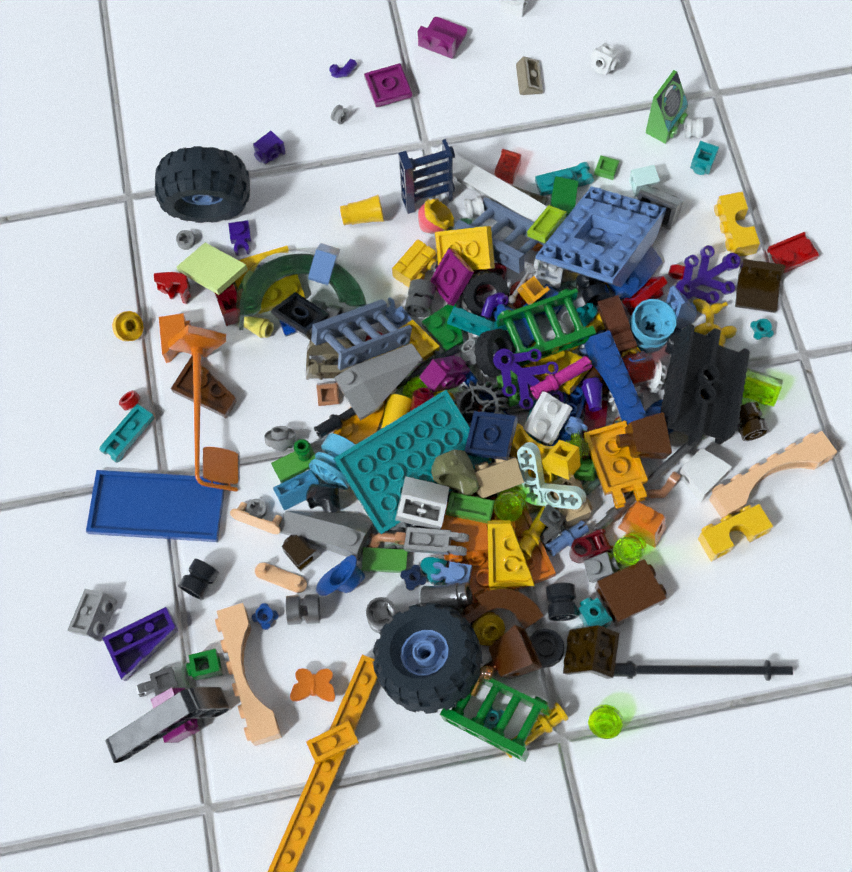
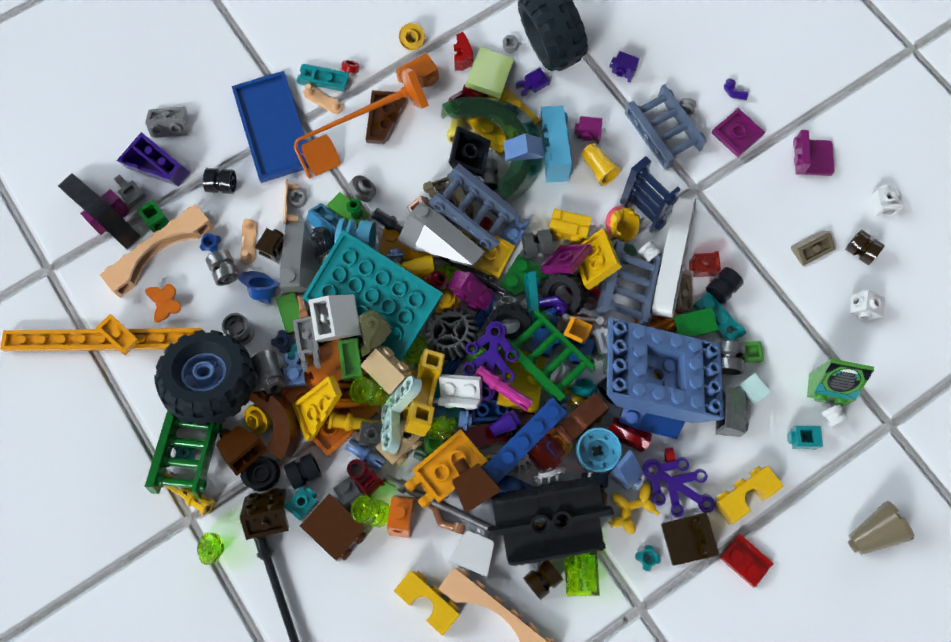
camera: 65 degrees right, 5 degrees up
dark blue plate [464,411,518,460] -> none
clear orange hand [471,666,494,697] -> none
lime tile [527,205,567,243] -> none
none -> light nougat piece [303,84,343,114]
none -> medium blue plate [386,249,405,264]
none -> medium azure wedge [540,106,573,183]
none -> magenta brick [574,116,603,144]
none -> sand blue fence [625,84,706,170]
none -> black wheel [706,267,744,304]
none -> flat silver wheel [719,341,746,375]
none -> dark brown wheel [845,229,885,265]
none -> dark tan cone [847,501,915,555]

